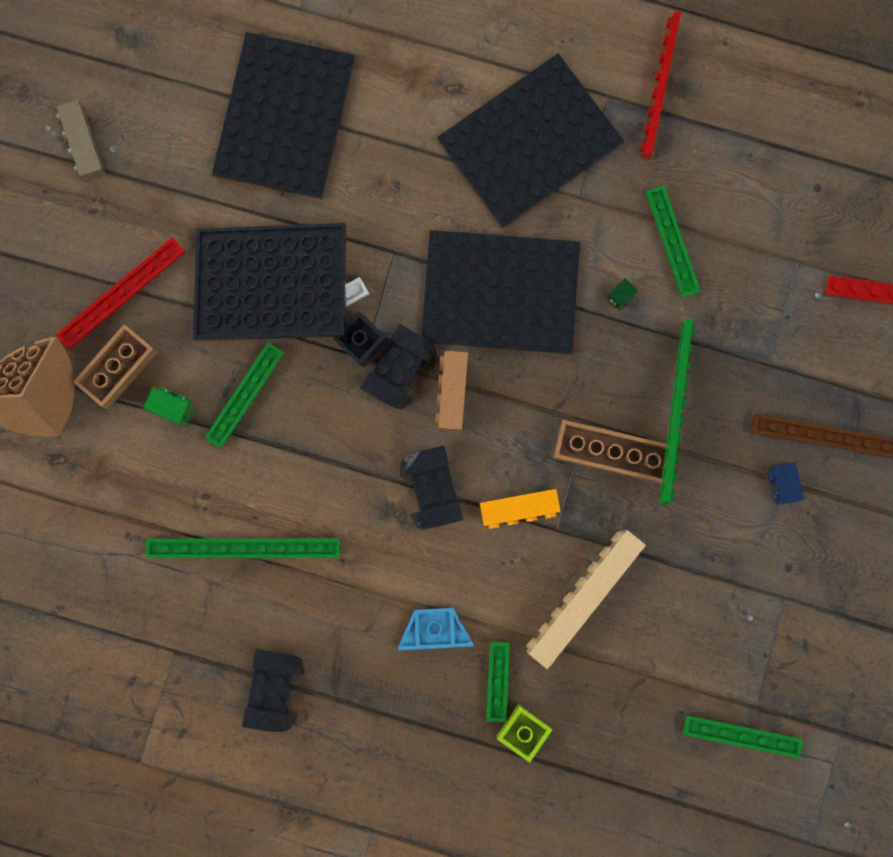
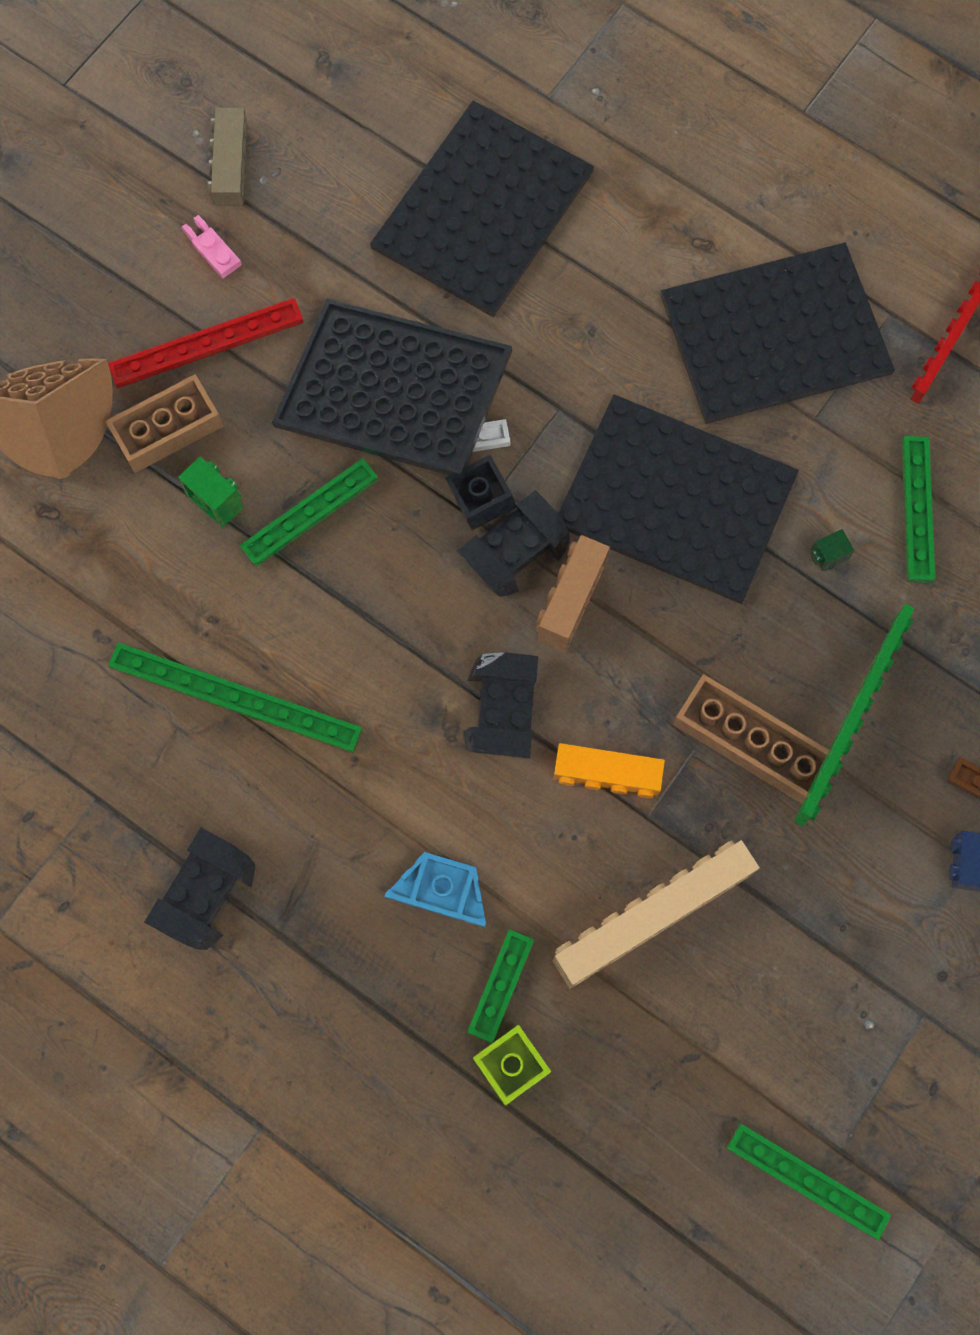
camera: 20 degrees right, 10 degrees down
none -> bright pink hinge [182,215,242,279]

